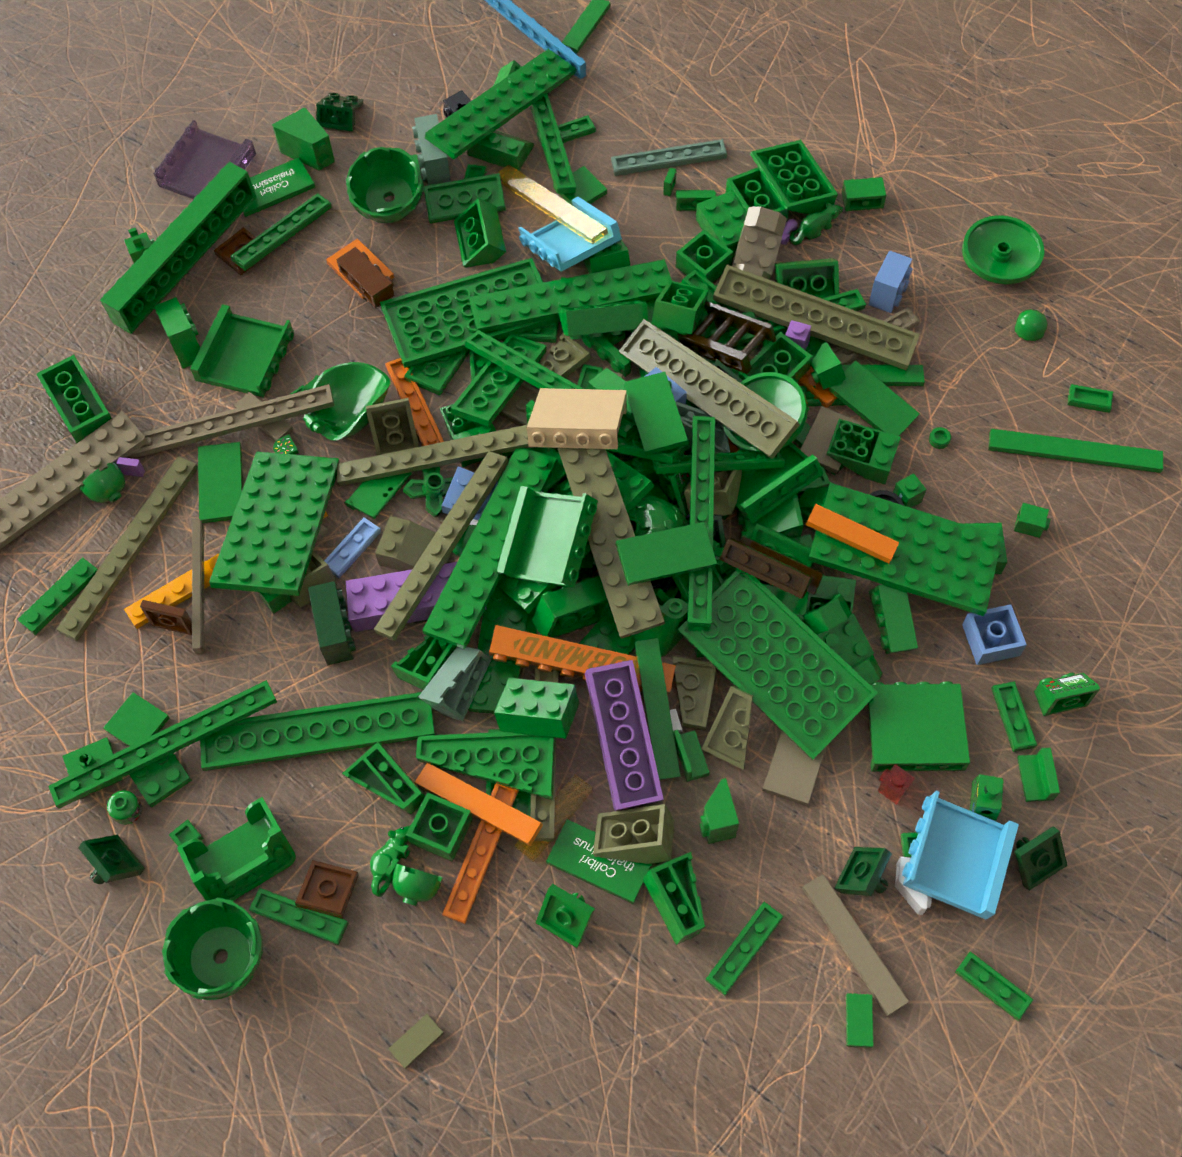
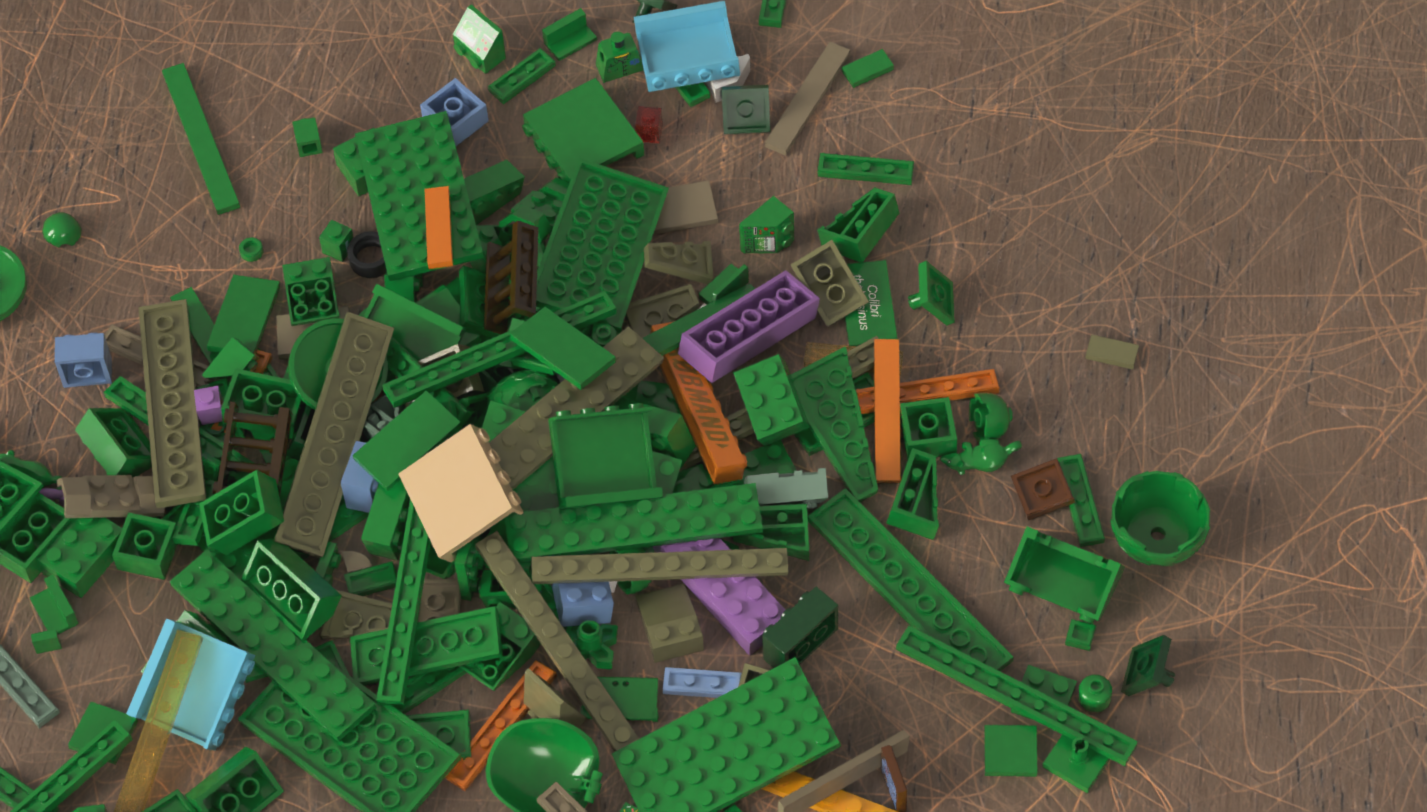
camera: 120 degrees left, 5 degrees down
green tile [1067,384,1113,413] -> none

